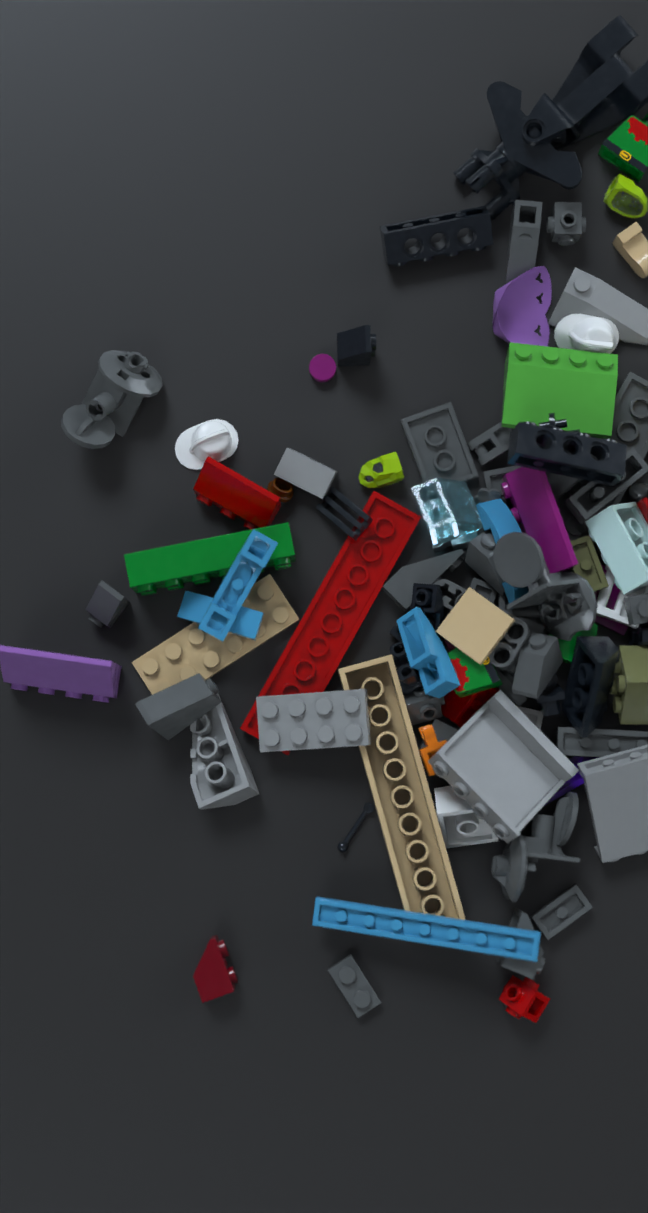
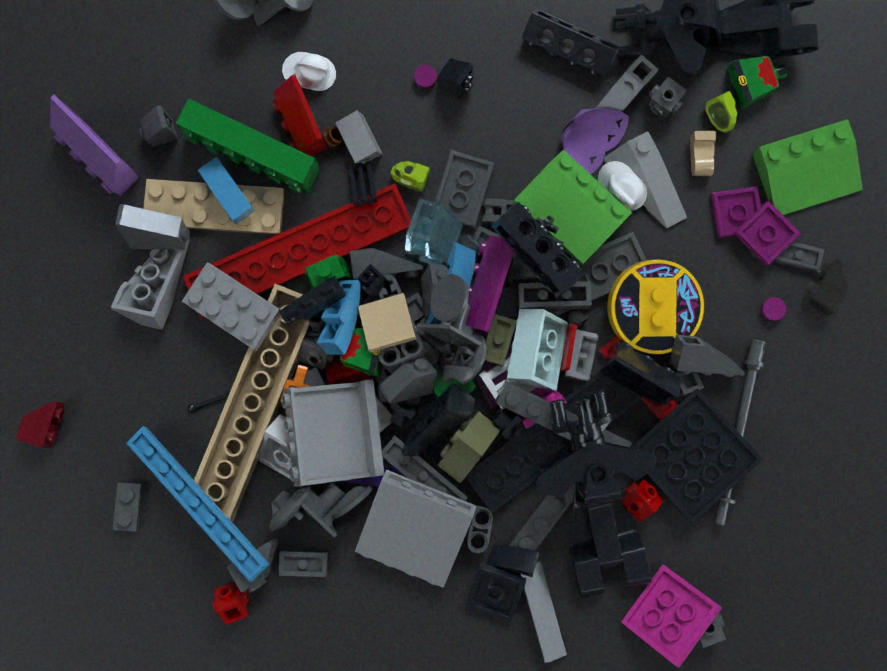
camera: 45 degrees right, 0 degrees up
dark azure slope [198,529,278,641] -> none
none -> black hinge [279,276,346,326]
none -> green torso [304,255,353,290]

